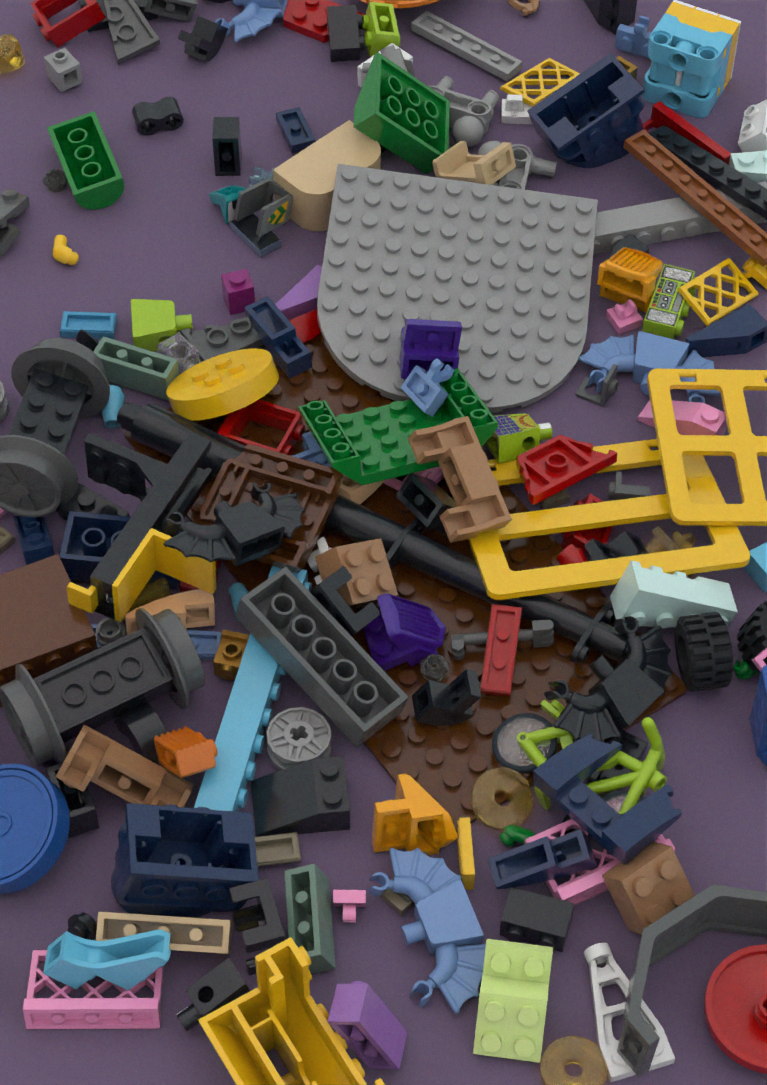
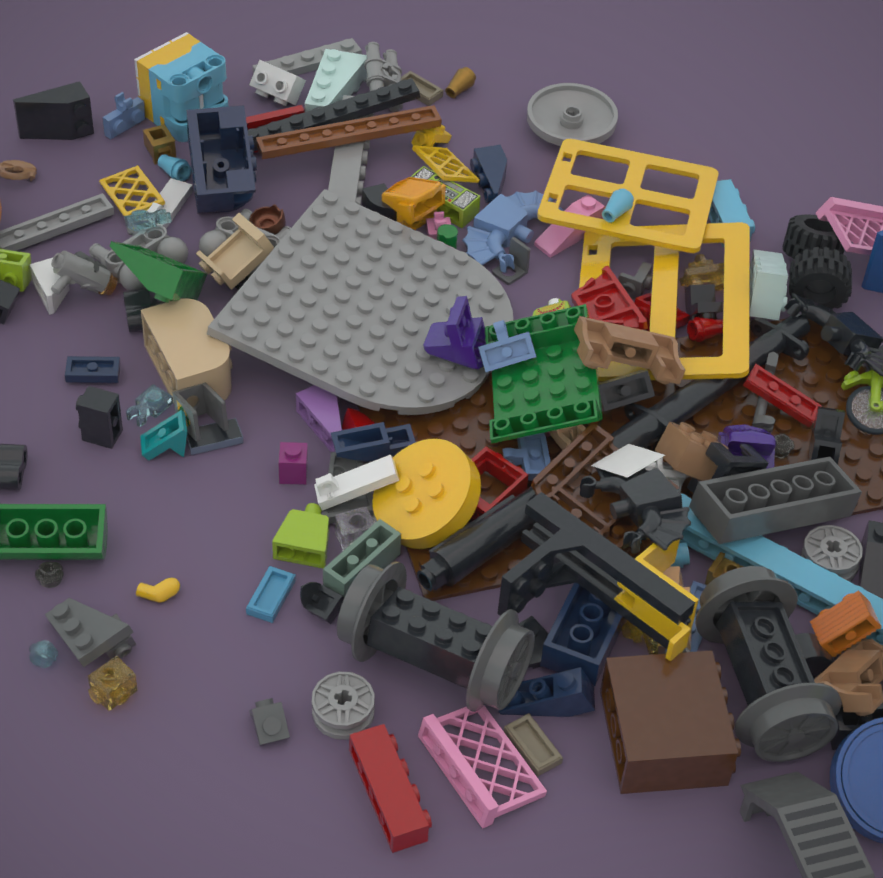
camera: 75 degrees left, 5 degrees down
none -> clear light blue plate [124,209,172,232]
none -> copper hair [249,204,286,235]
none -> white hinge [314,455,399,511]
none -> green piece [437,224,458,249]
none -> white sticker [591,444,665,478]
none -> medium azure cone [602,189,634,223]

